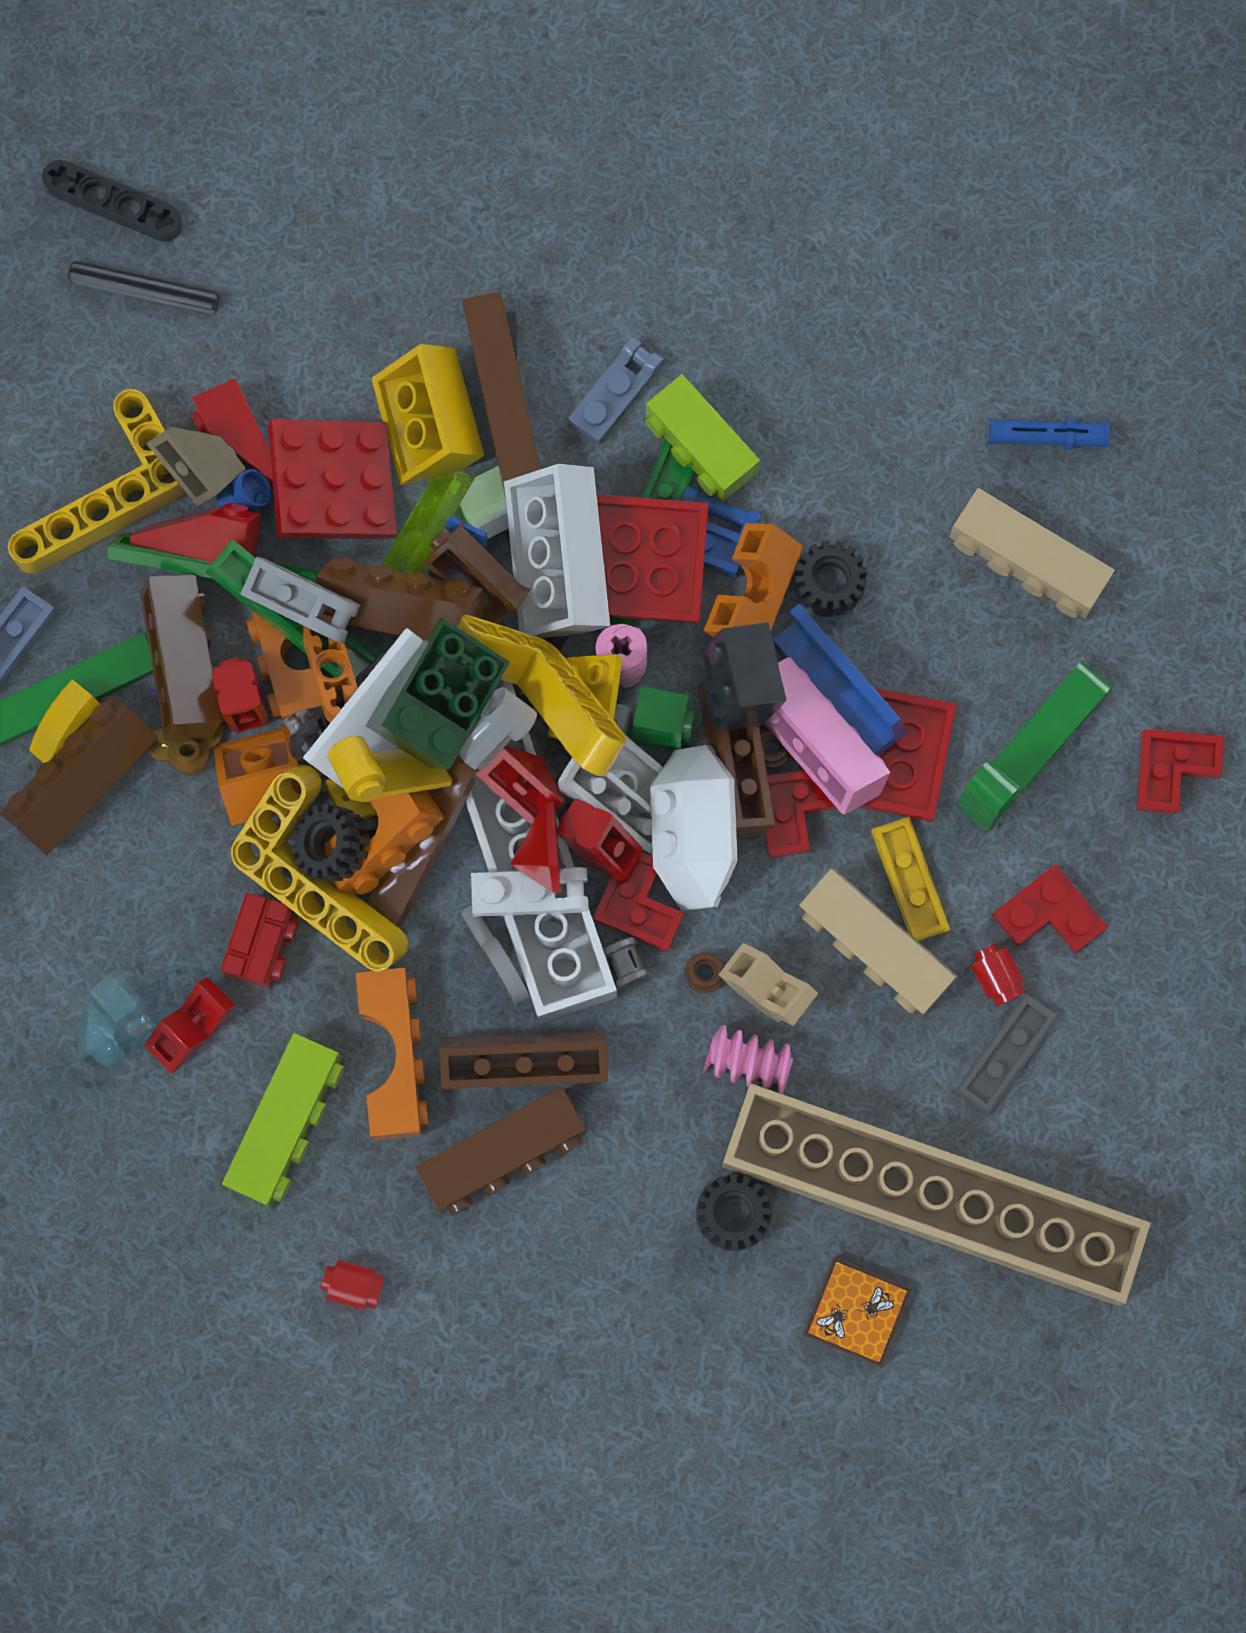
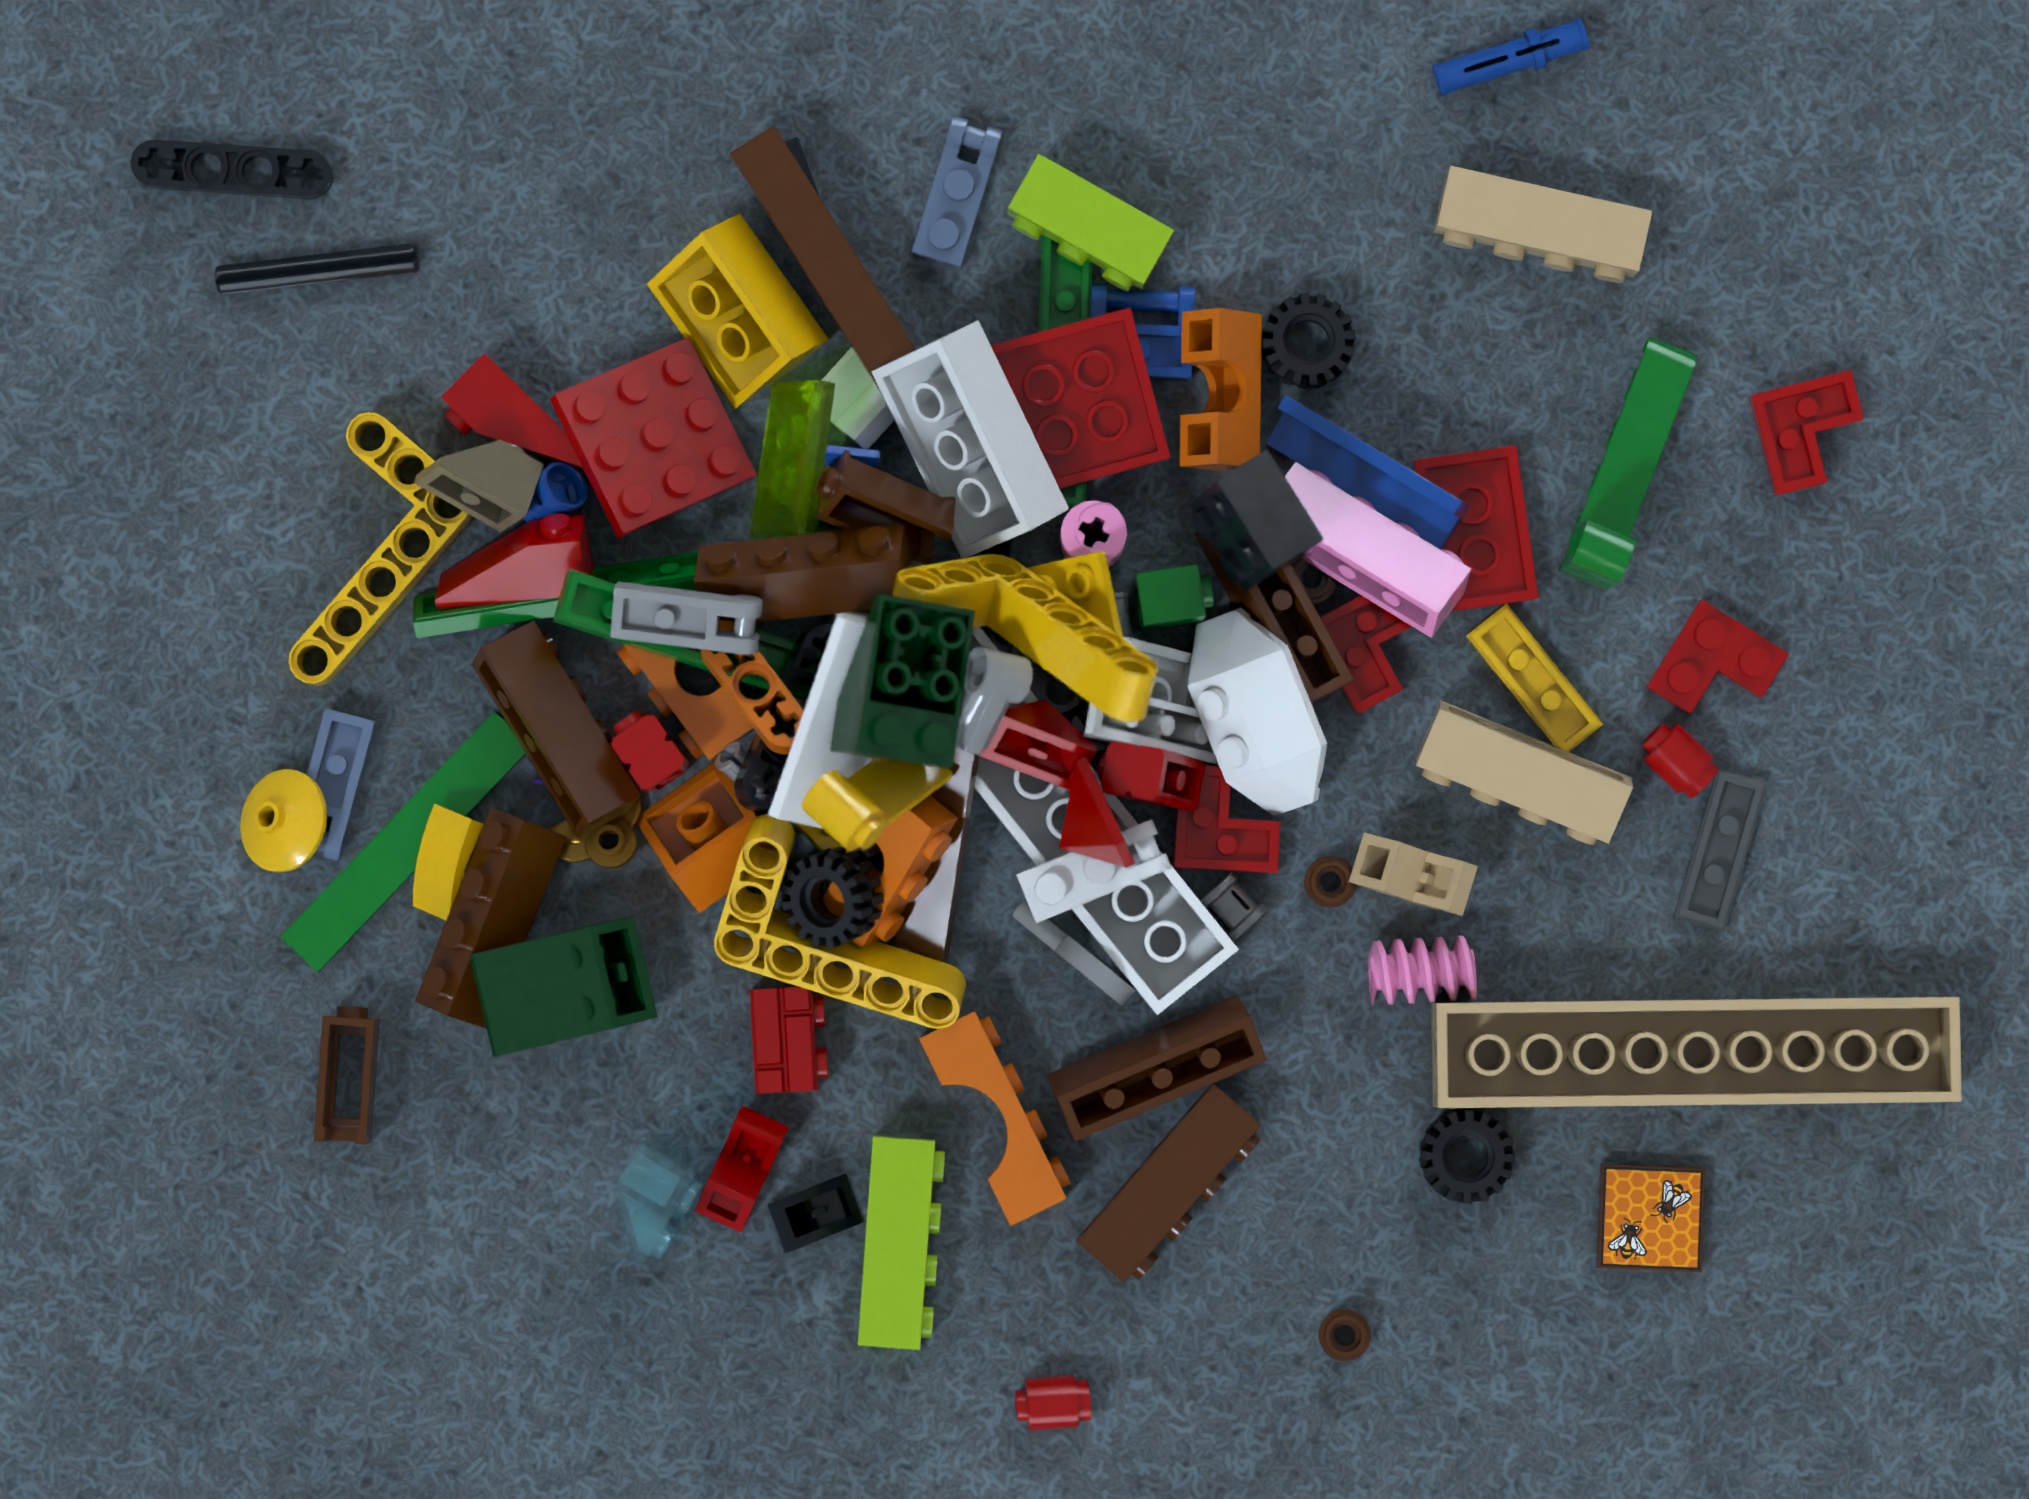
camera: 25 degrees left, 10 degrees up
none -> dark green slope [469,916,658,1057]
none -> black slope [767,1174,863,1253]
none -> reddish brown plate [1318,1309,1371,1361]

